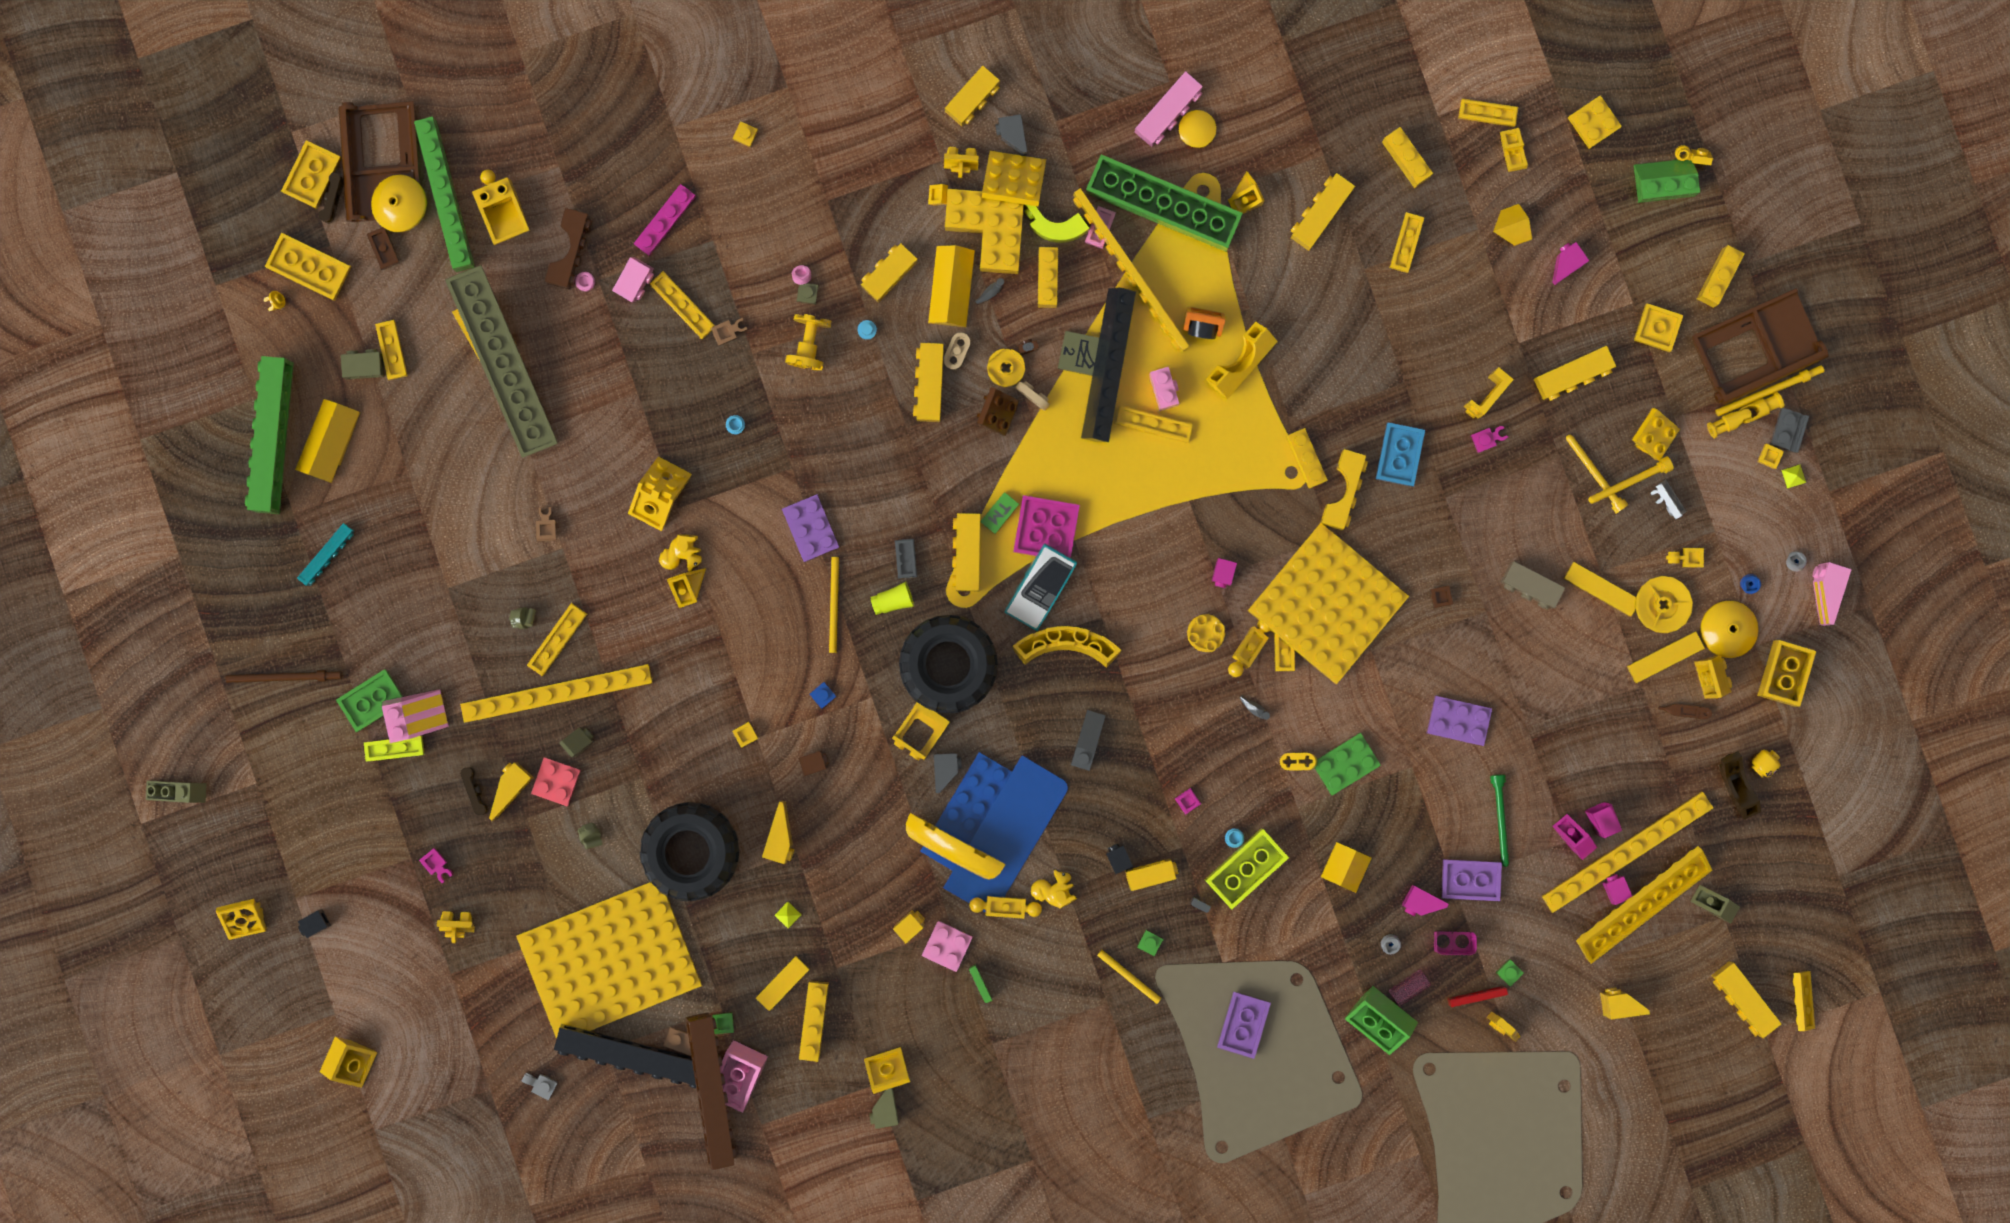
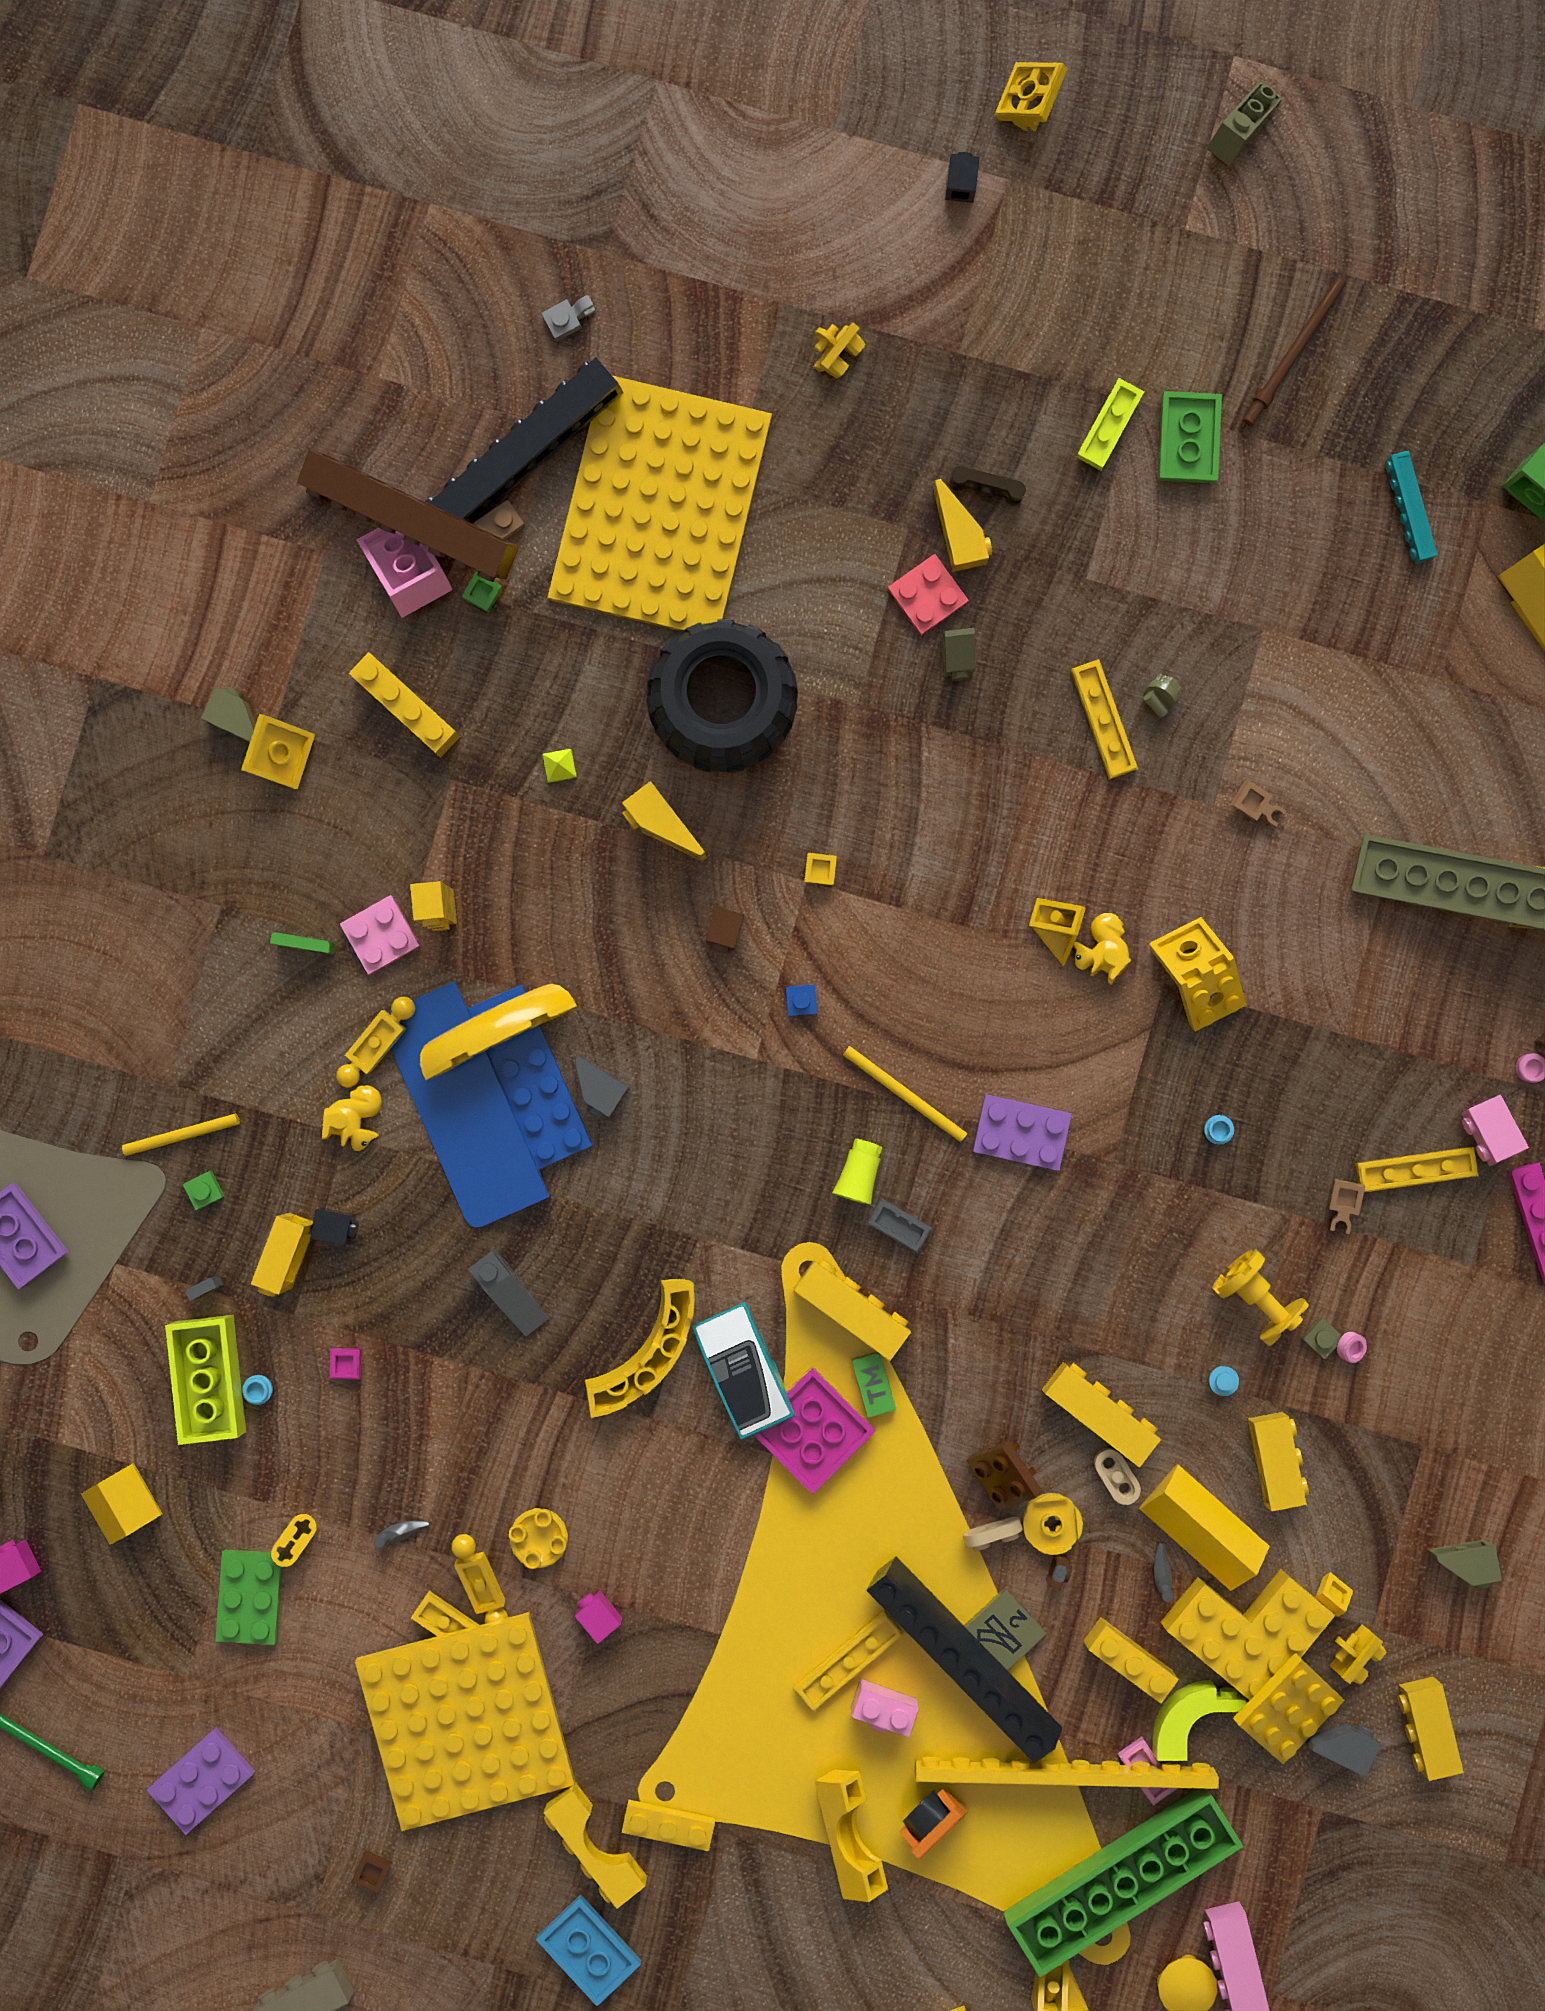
camera: 125 degrees right, 0 degrees up
yellow slope [320,1036,377,1088] -> none
bright pink slope [382,689,449,743] -> none
dark pink plate [419,848,453,883] -> none
yellow plate [460,664,653,723] -> none
olive piece [578,823,602,849] -> none
yellow tile [756,956,810,1011] -> none
yellow window [892,702,950,761] -> none
black tyre [899,615,998,713] -> none
none -> olive slope [1428,1539,1502,1588]

